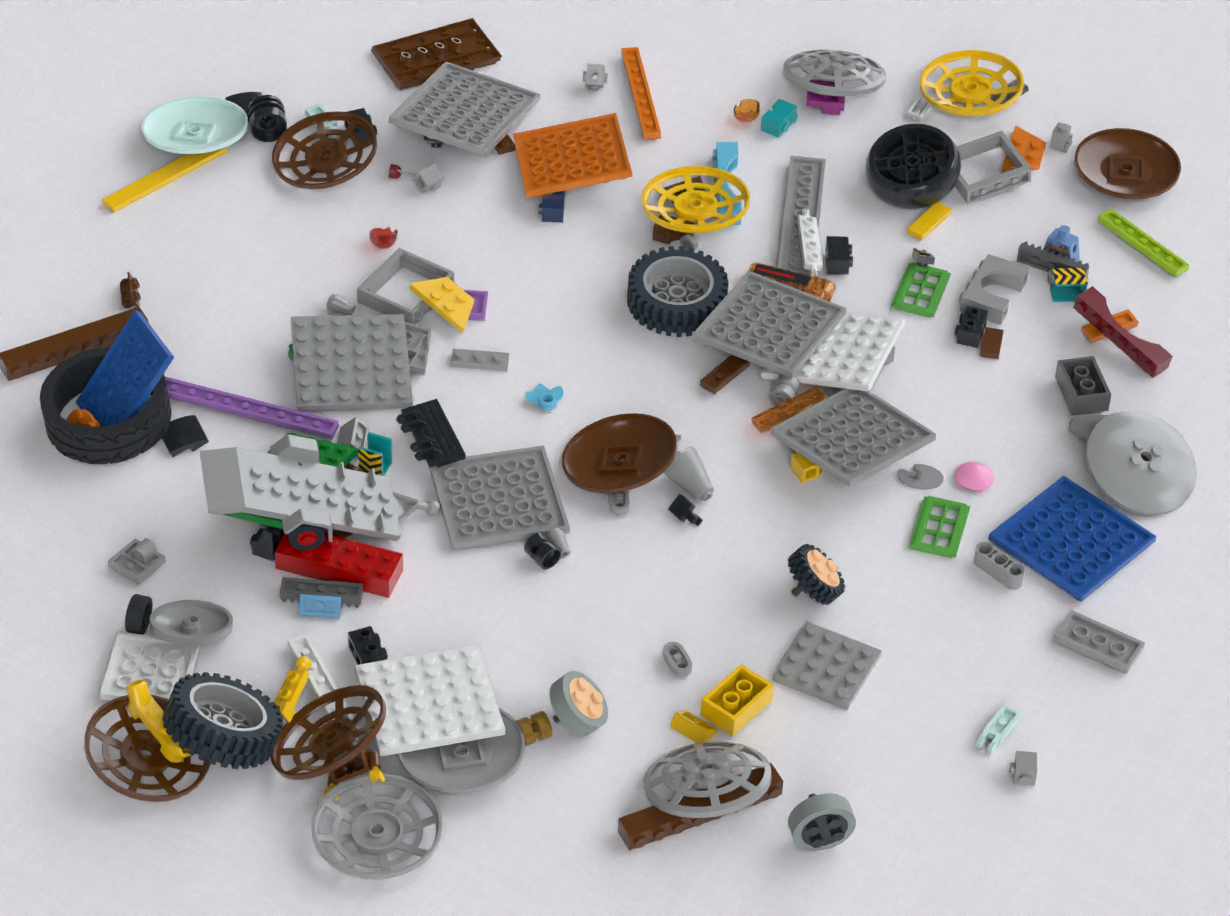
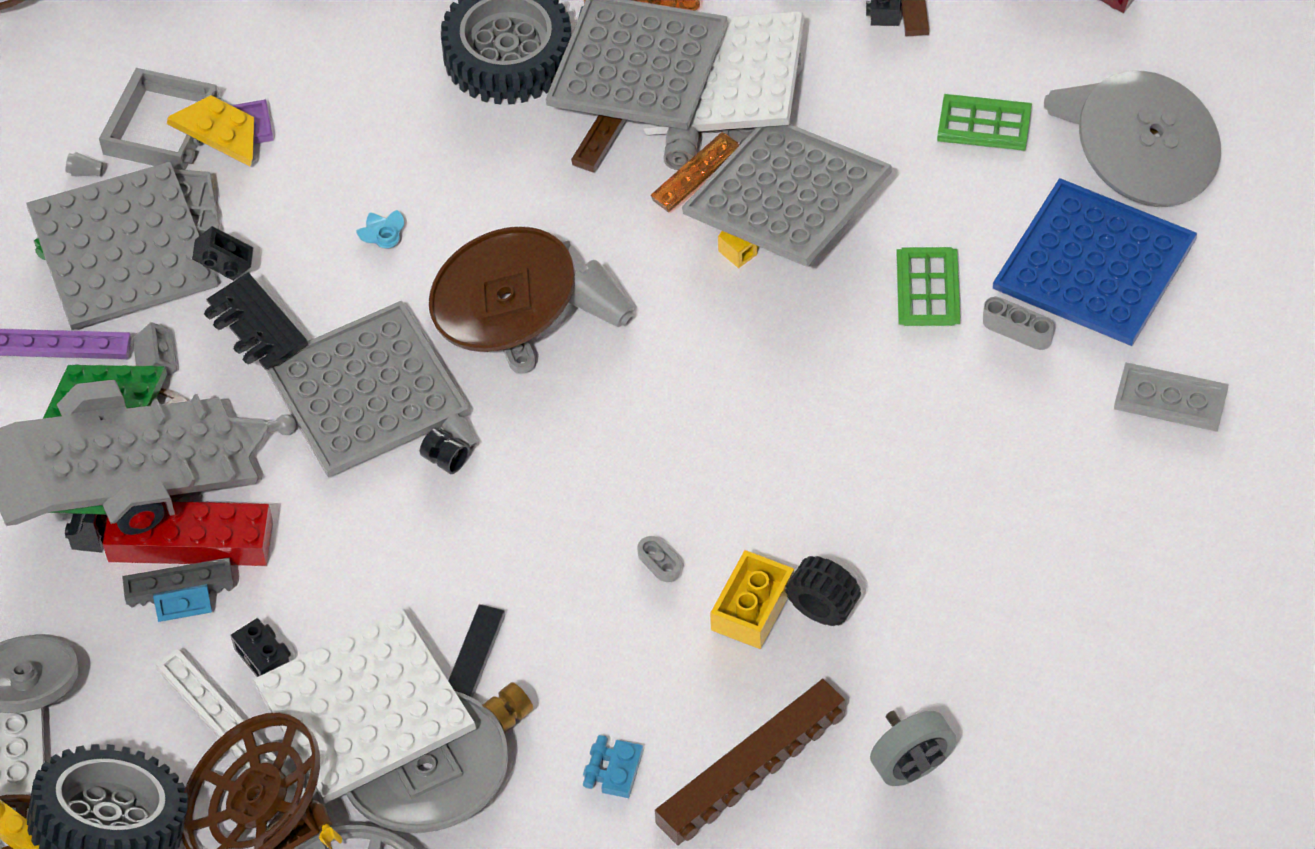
camera: 10 degrees left, 10 degrees up
yellow plate [271,656,312,723] -> none
piece [358,432,392,476] -> none
clear red hair [369,227,398,249] -> none
light grey plate [451,349,509,371] -> none
light grey wheel [549,671,608,736] -> none
light grey dish [643,741,772,818] -> none
black plate [668,494,703,526] -> none
yellow slope [670,710,718,743] -> none
light grey plate [772,622,882,710] -> none
black wheel [788,544,845,605] -> none
light grey piece [898,464,944,489] -> none
bright pink dish [955,462,994,493] -> none
light aqua hinge [975,705,1022,754] -> none
light grey brick [1010,751,1037,786] -> none
dark grey brick [1055,356,1111,415] -> none
none -> black brick [192,226,254,281]
none -> black tile [448,604,505,698]
none -> dark azure plate [582,735,643,799]
none -> black tyre [785,556,861,626]
none -> bright green piece [937,94,1032,151]

